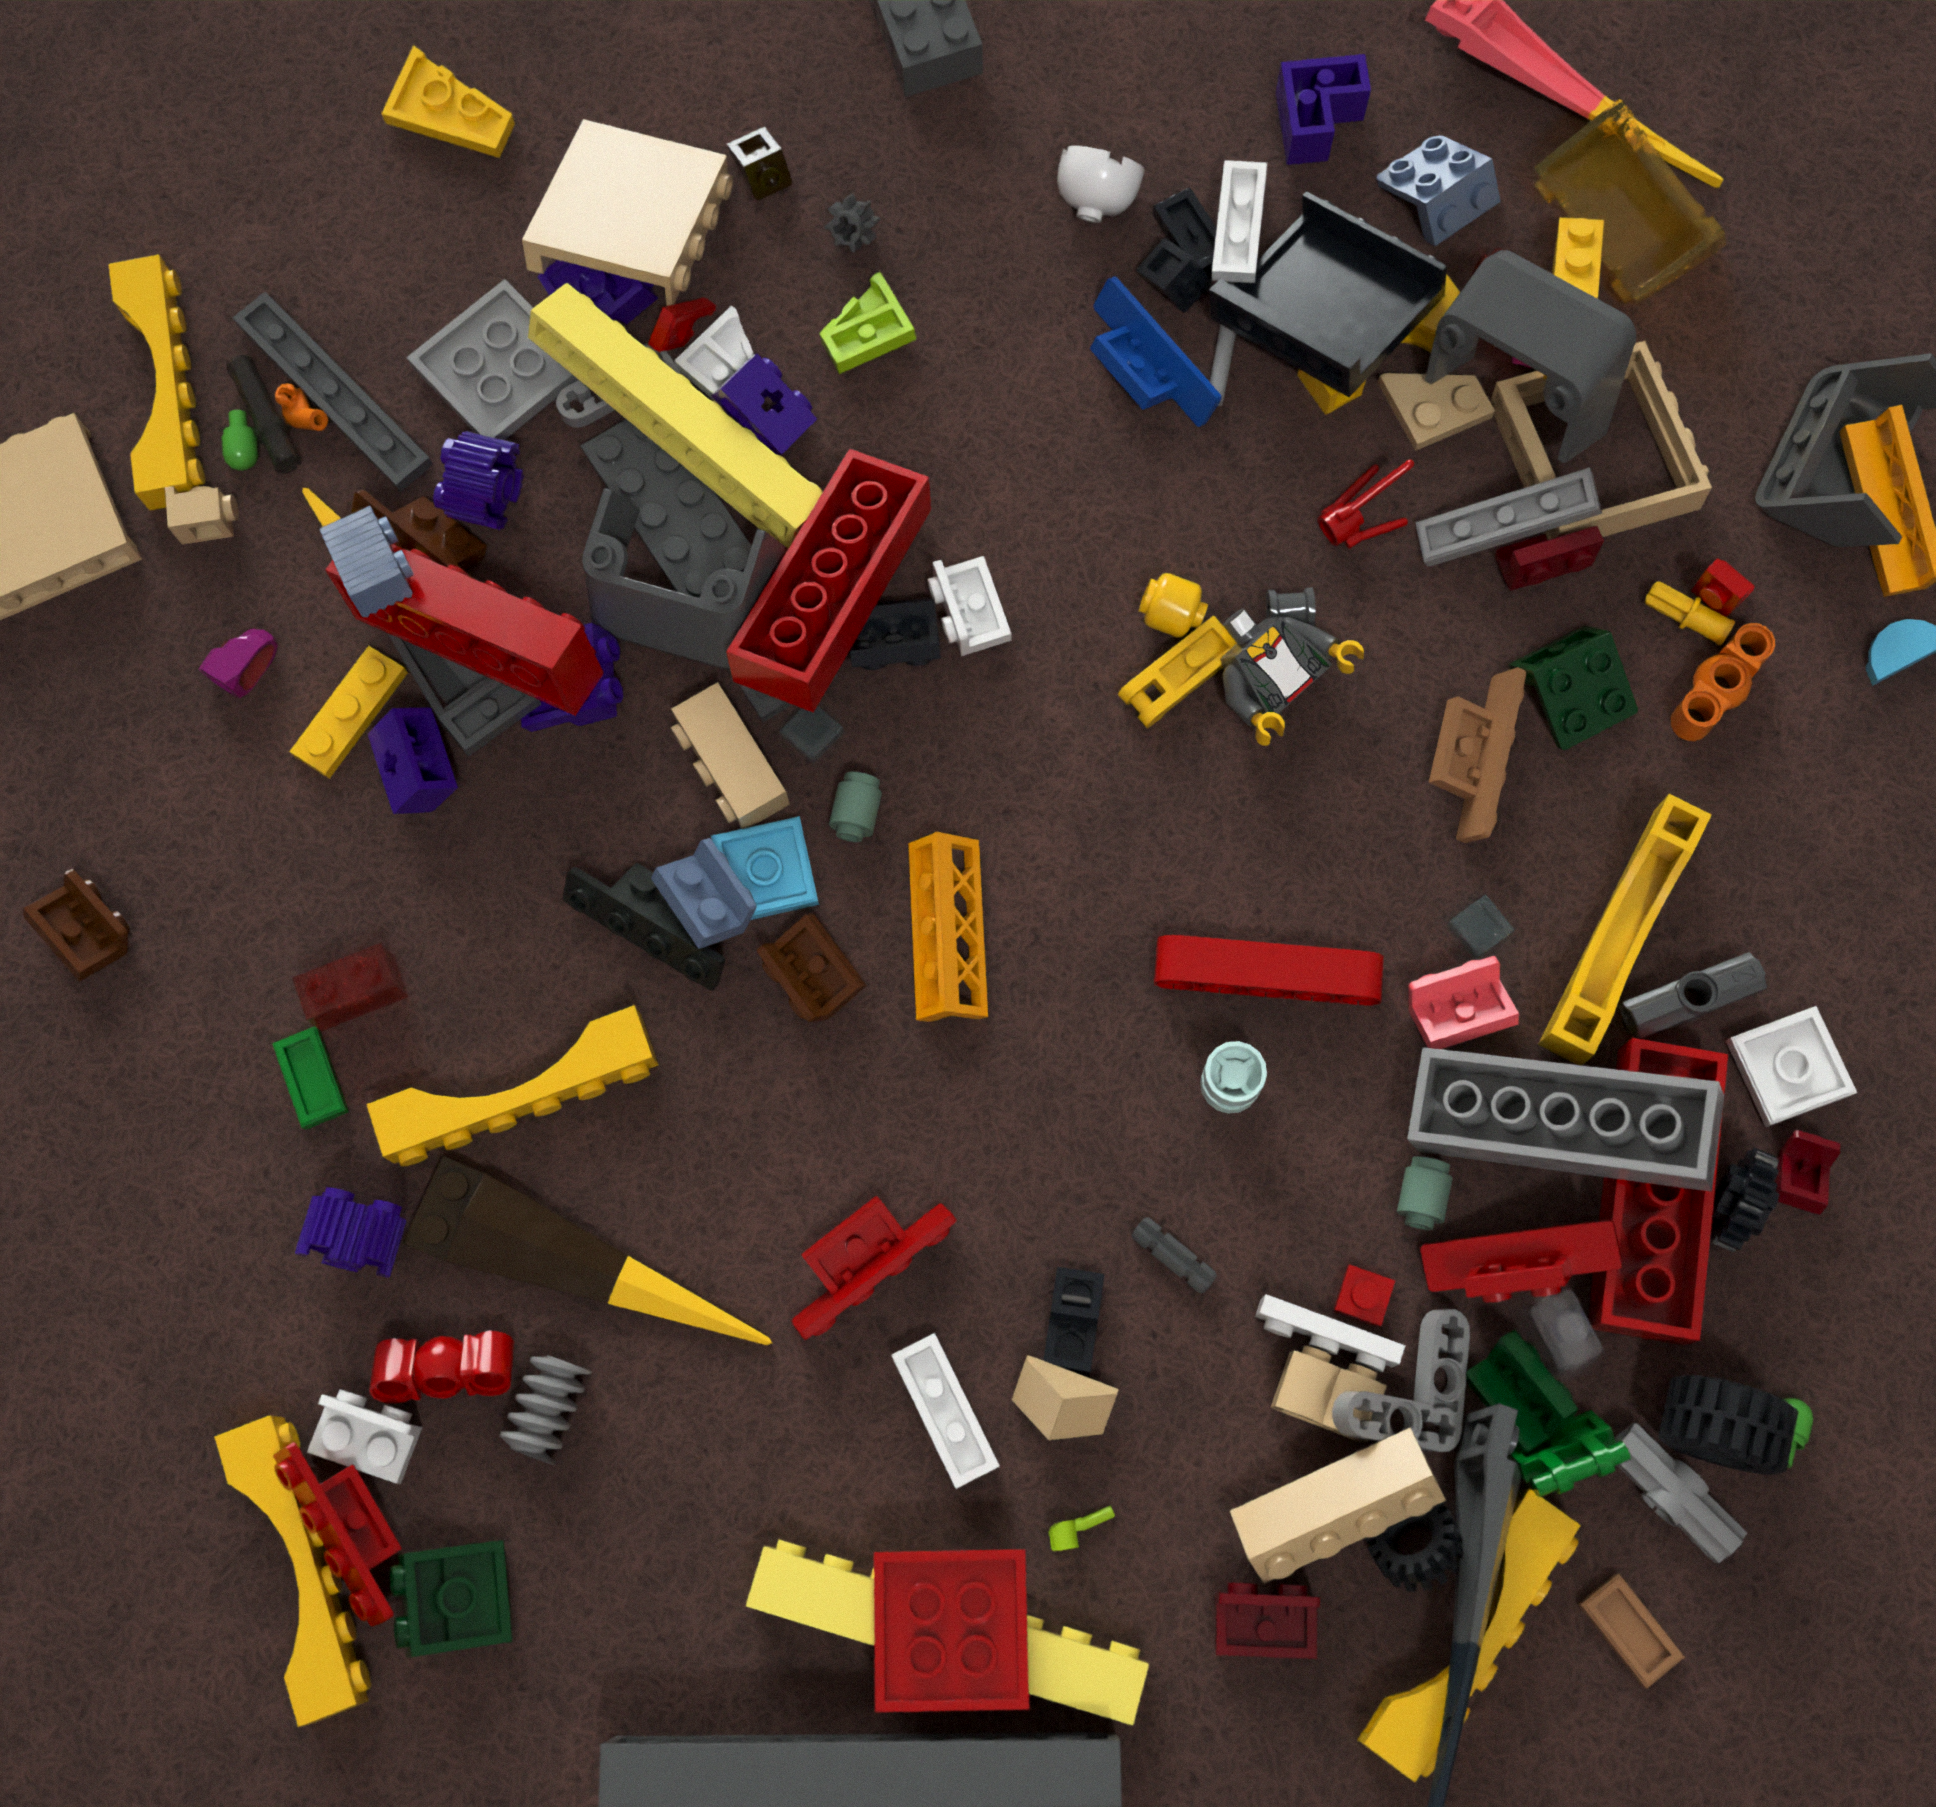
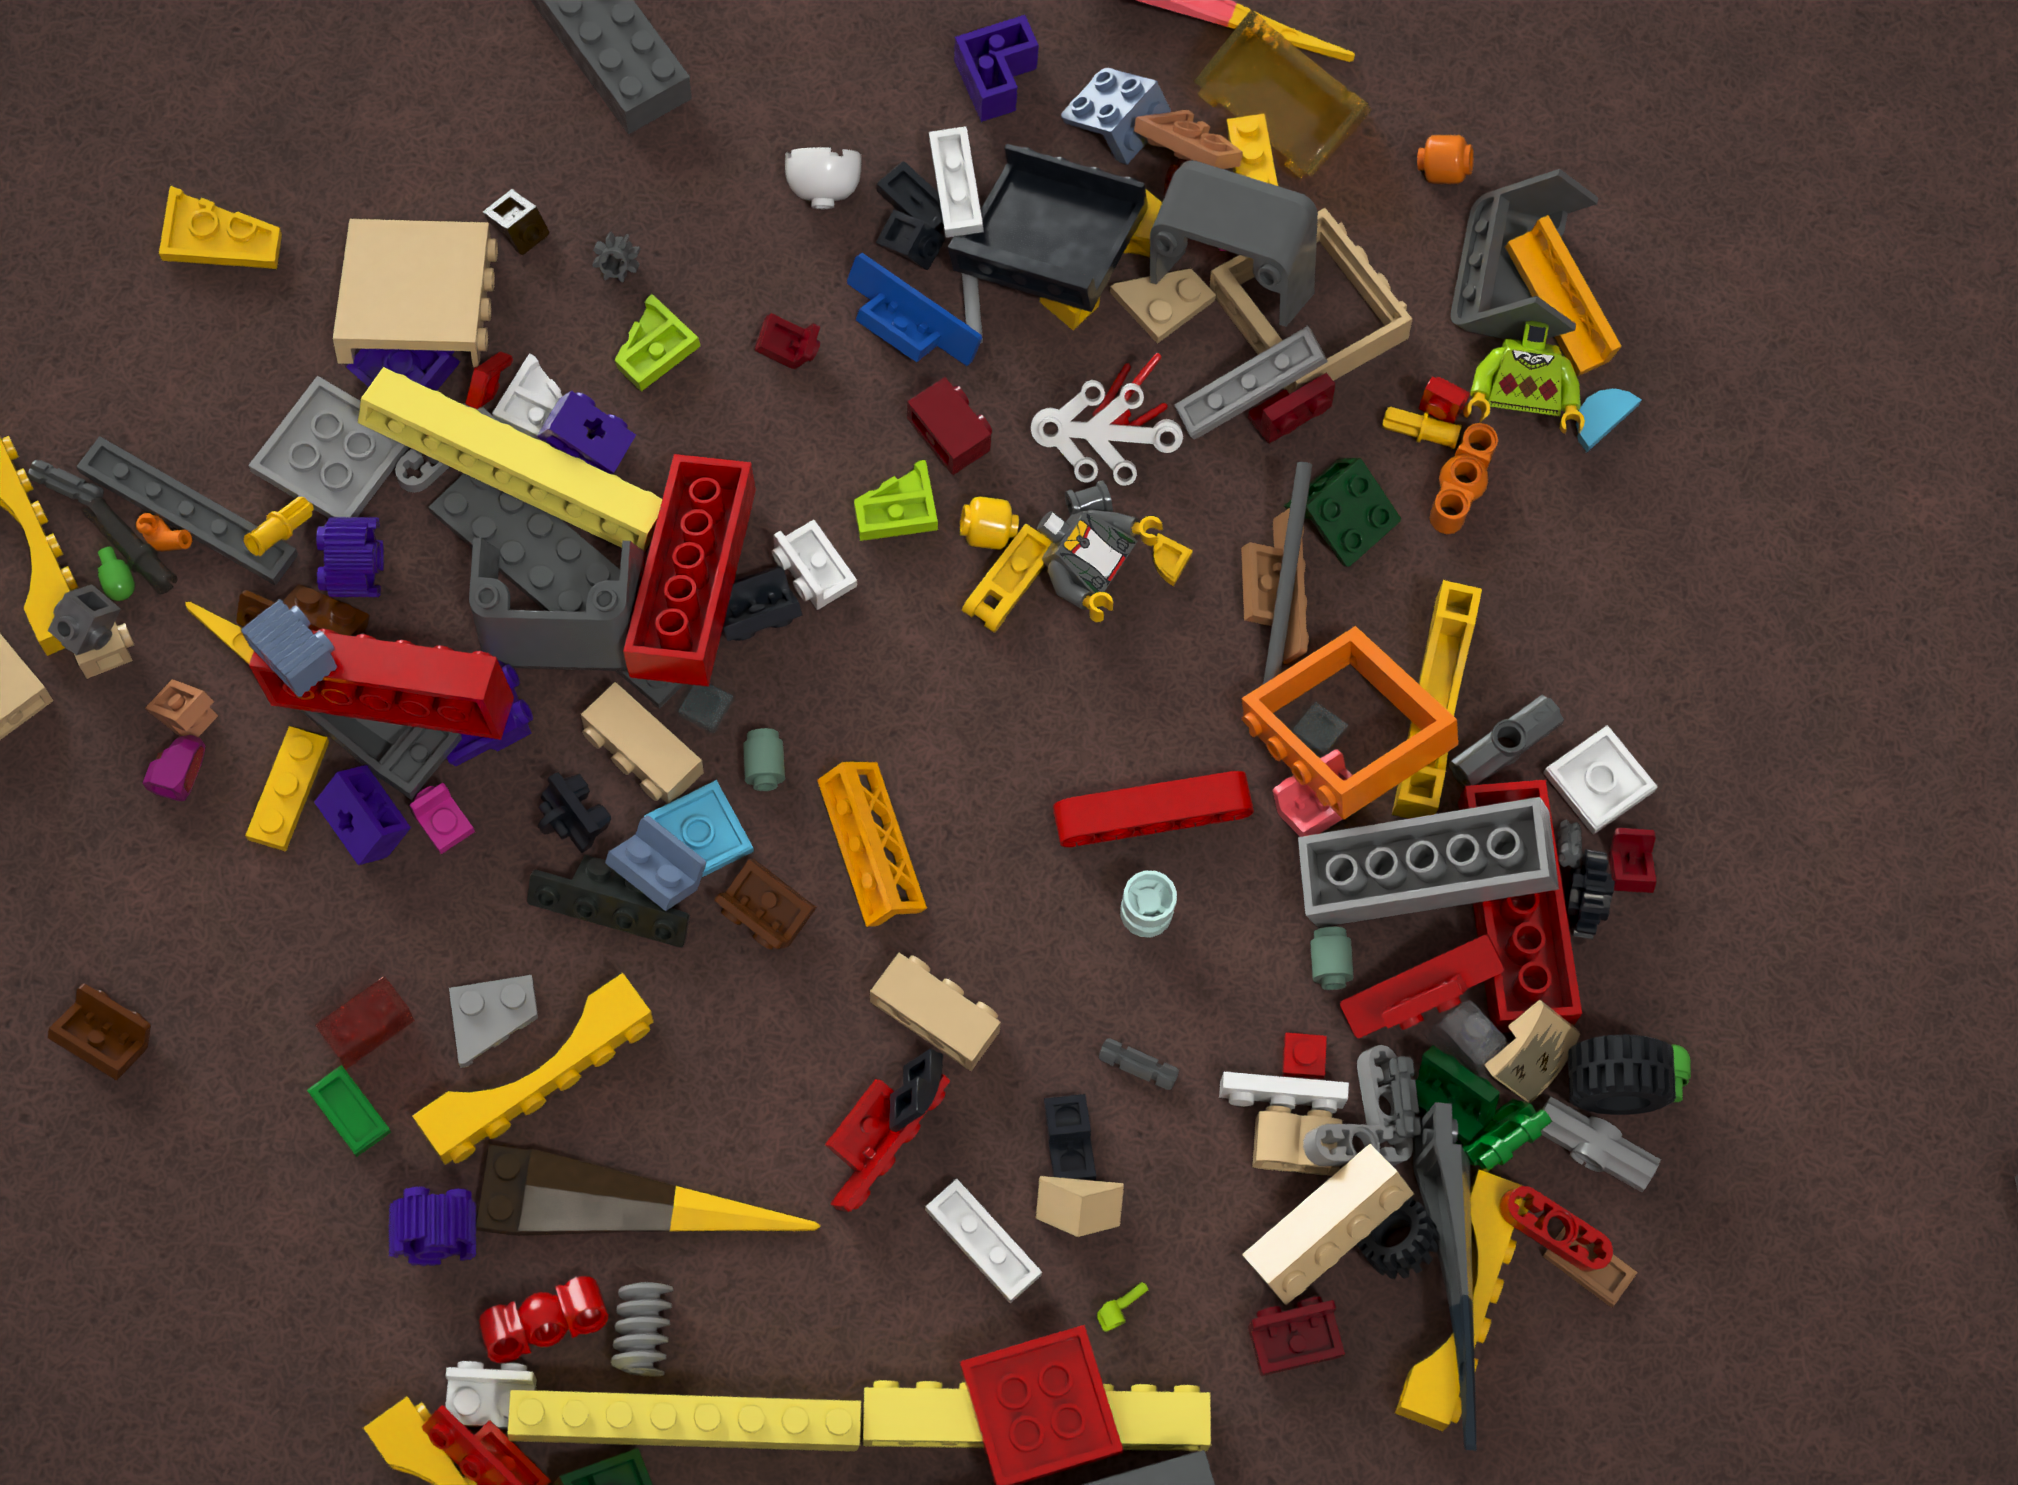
camera: 25 degrees left, 5 degrees down
none -> dark grey axle [27,460,104,507]
none -> flat silver brick [48,585,121,656]
none -> nougat slope [145,679,218,737]
none -> yellow axle [244,496,314,556]
none -> dark pink bracket [410,783,475,854]
none -> light grey wing [449,975,538,1068]
none -> light yellow brick [508,1390,861,1451]
none -> black hips [538,772,611,853]
none -> dark red bracket [754,313,820,369]
none -> lime wing [854,460,938,541]
none -> tan brick [870,953,1001,1071]
none -> black slope [889,1048,943,1132]
none -> dark red brick [907,377,993,475]
none -> white plant [1031,380,1183,486]
none -> nougat wing [1134,110,1243,169]
none -> yellow tile [1153,533,1193,586]
none -> orange window [1241,626,1458,820]
none -> dark grey piece [1263,462,1312,684]
none -> dark grey axle [1388,1056,1422,1139]
none -> orange head [1417,135,1474,184]
none -> lime torso [1463,321,1585,434]
none -> slope [1485,1000,1580,1103]
none -> red beam [1500,1186,1613,1272]
none -> dark grey axle [1558,820,1583,869]

